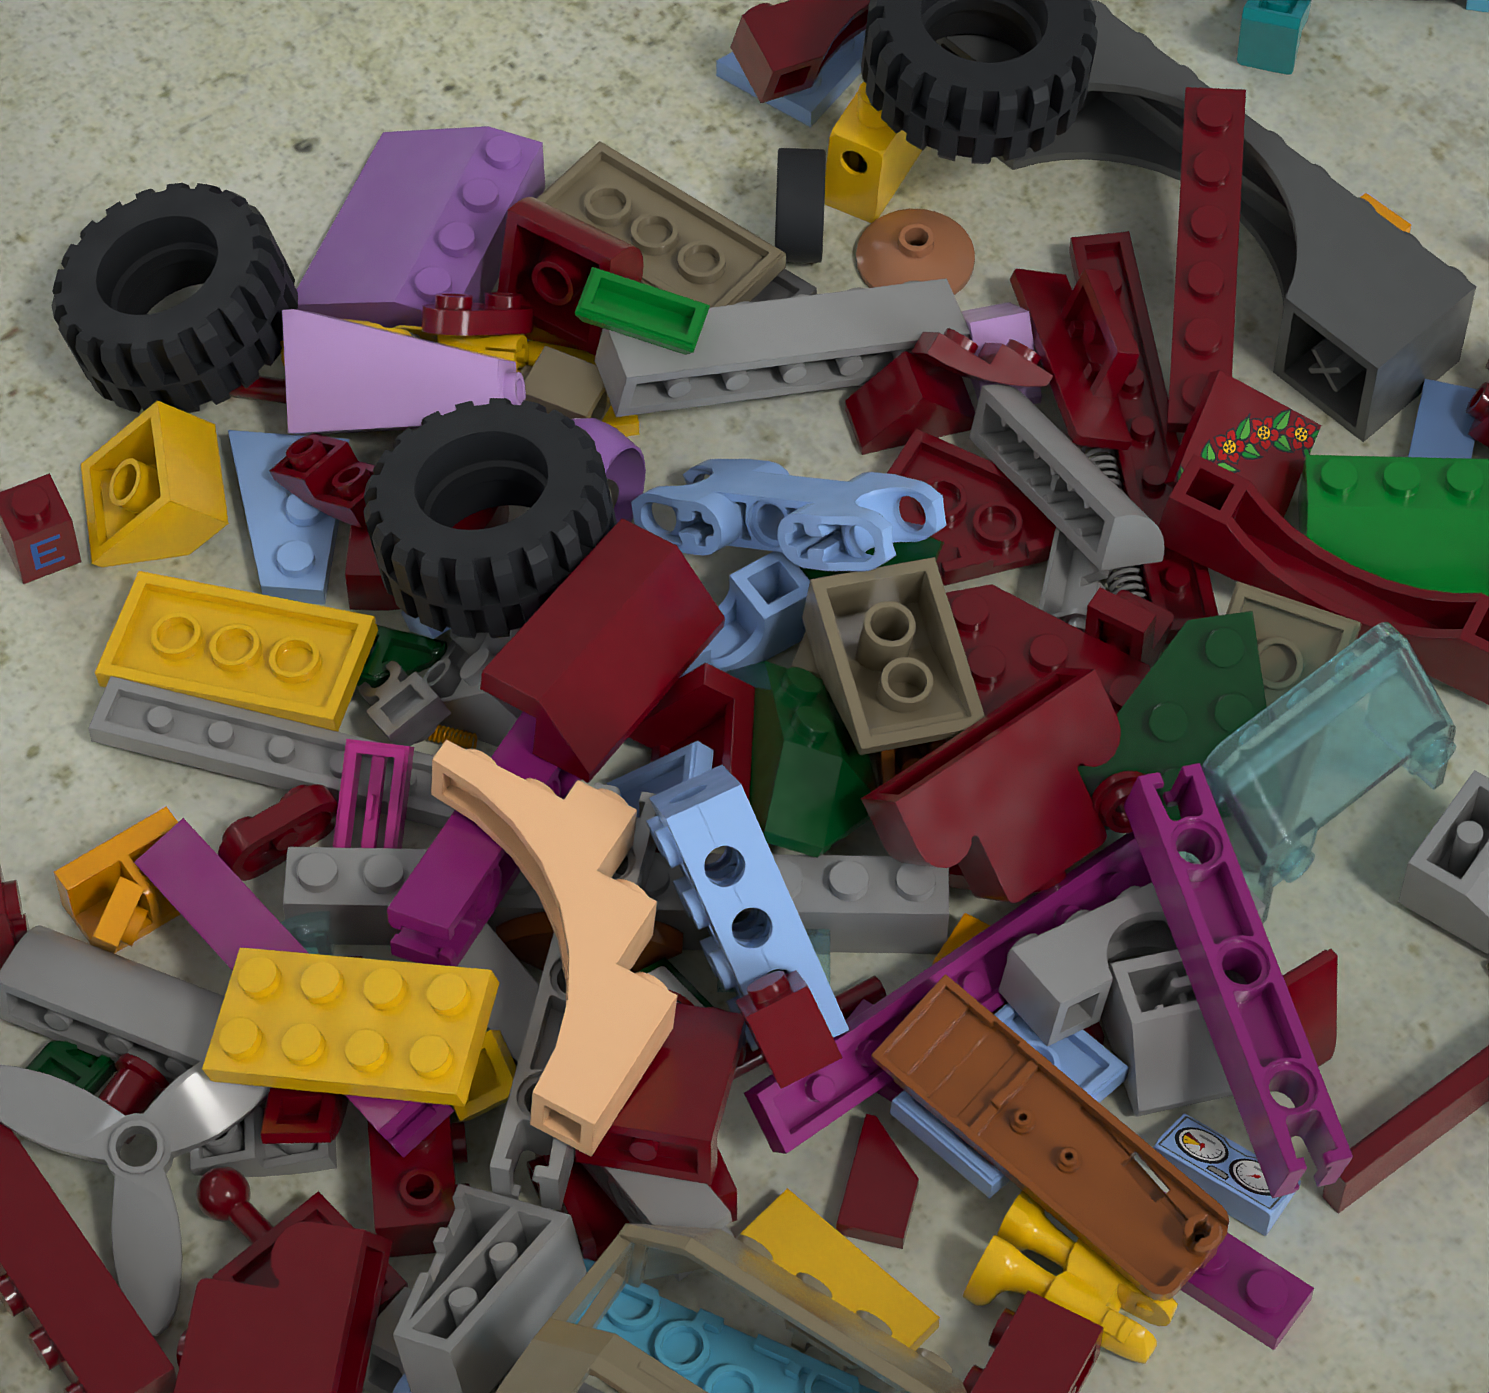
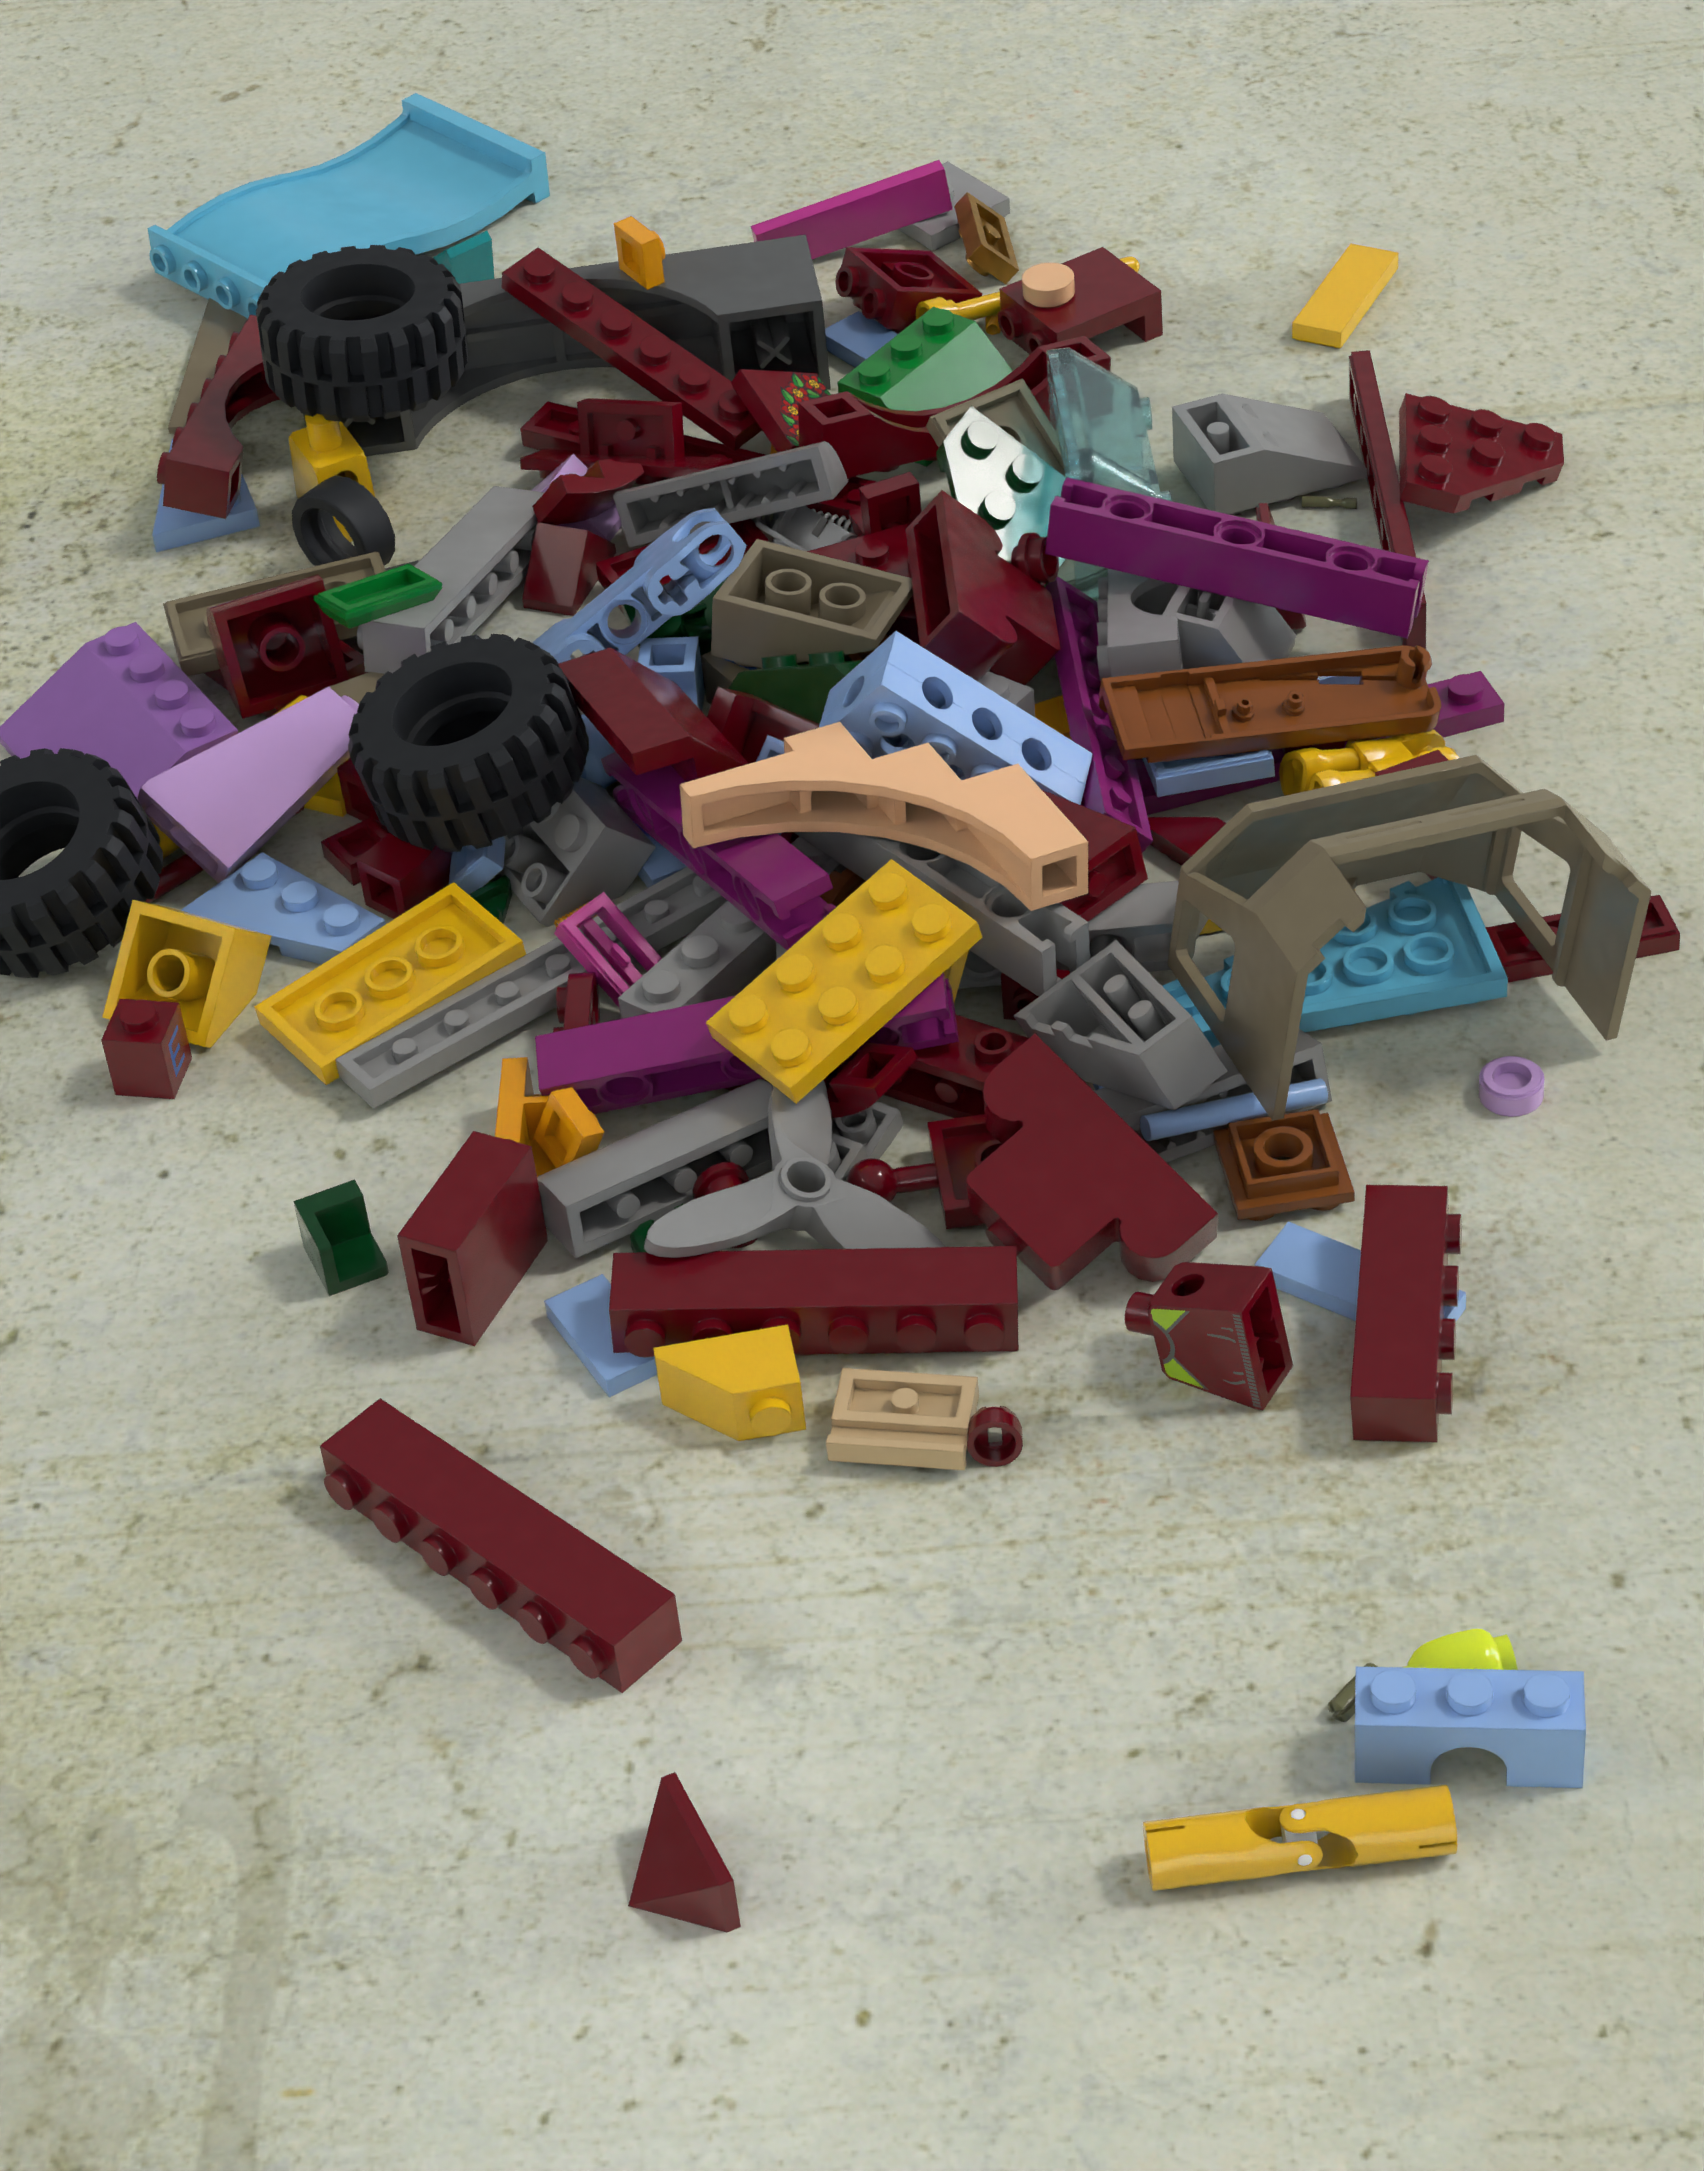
camera: 50 degrees left, 15 degrees down
dark red slope [269,433,375,528] -> none
flat silver plate [359,661,452,746] -> none
dark red plate [422,292,534,336] -> none
dark red brick [735,970,843,1089] -> none
nougat dish [856,209,975,295] -> none
none -> light orange plate [614,216,665,290]

